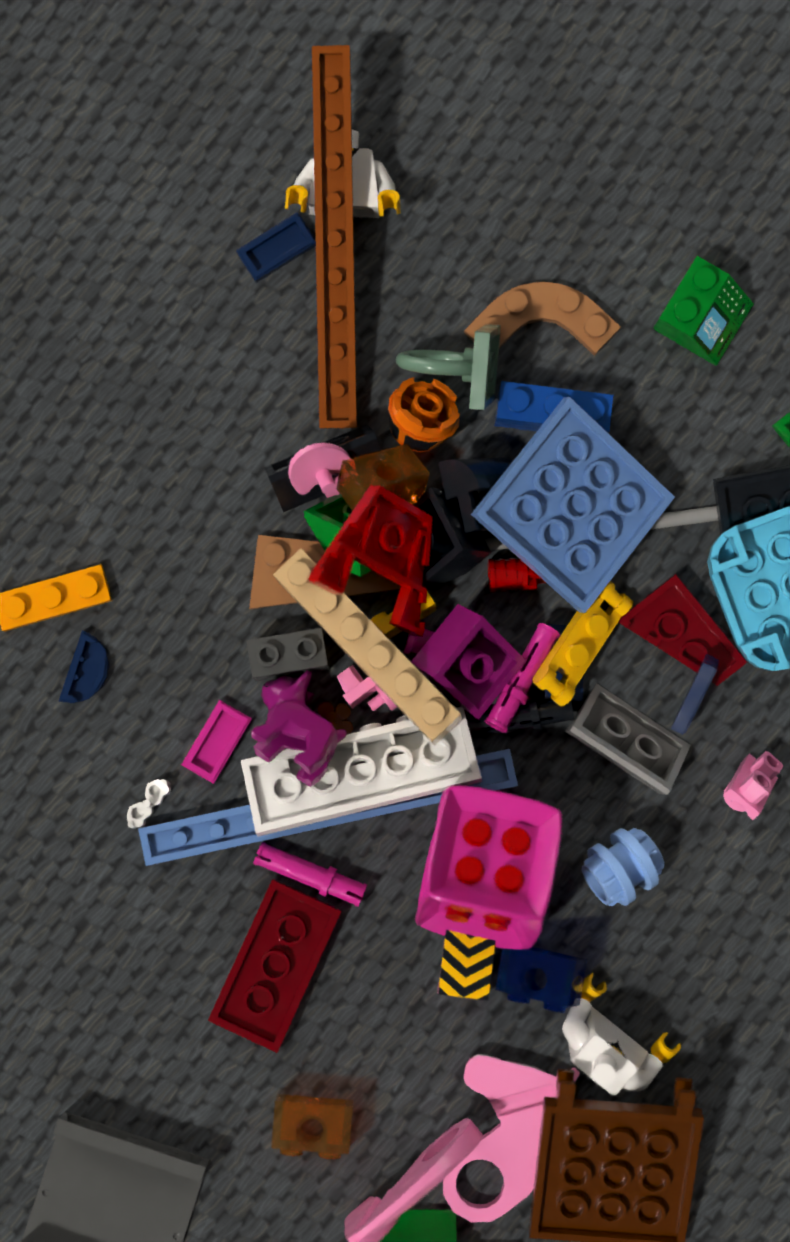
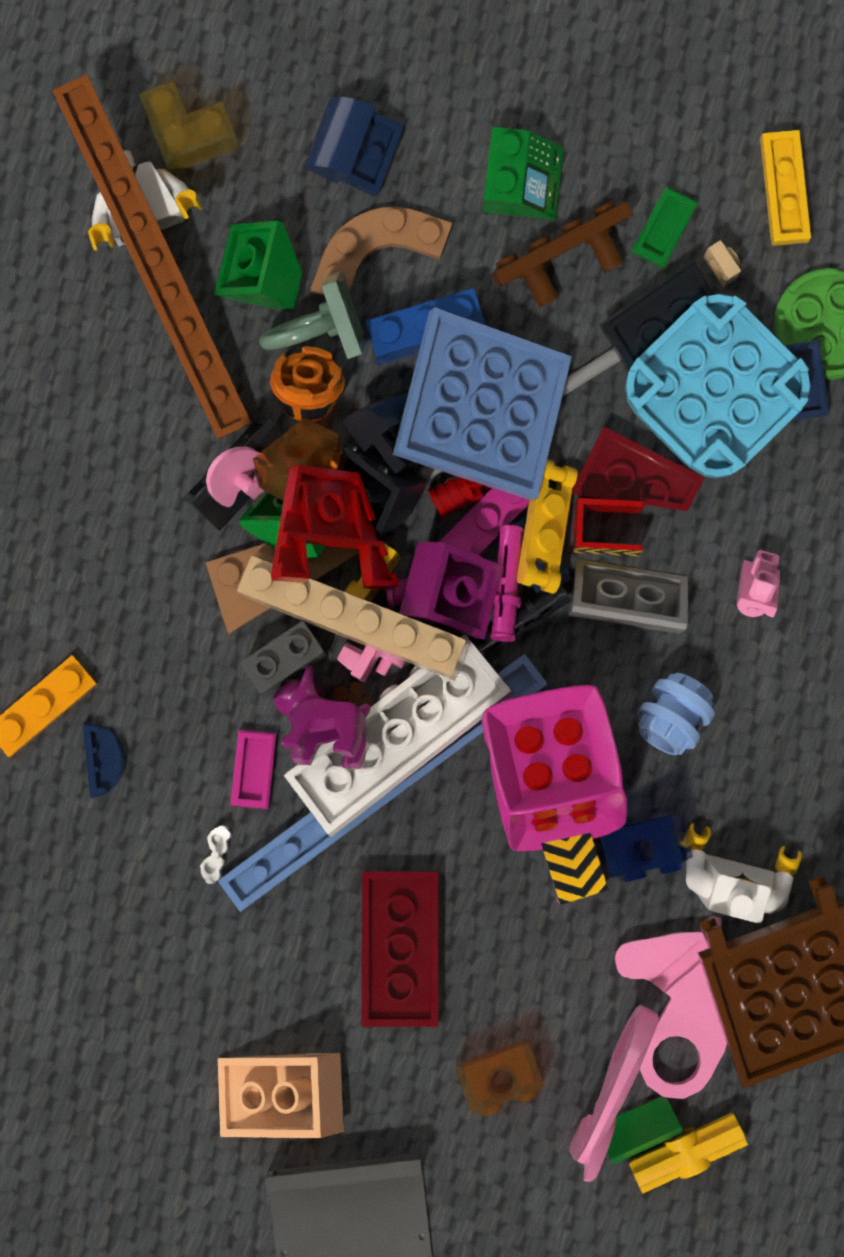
camera: 25 degrees left, 0 degrees up
dark blue tile [236,212,316,283] -> none
dark pink pin [253,841,368,907] -> none
dark blue tile [671,654,719,735] -> none
none -> clear yellow brick [139,80,239,174]
none -> green slope [214,221,302,309]
none -> light nougat slope [218,1053,344,1138]
none -> dark blue brick [304,97,404,197]
none -> dark pink plate [439,488,529,556]
none -> reddish brown plate [491,200,633,308]
none -> red piece [572,498,645,556]

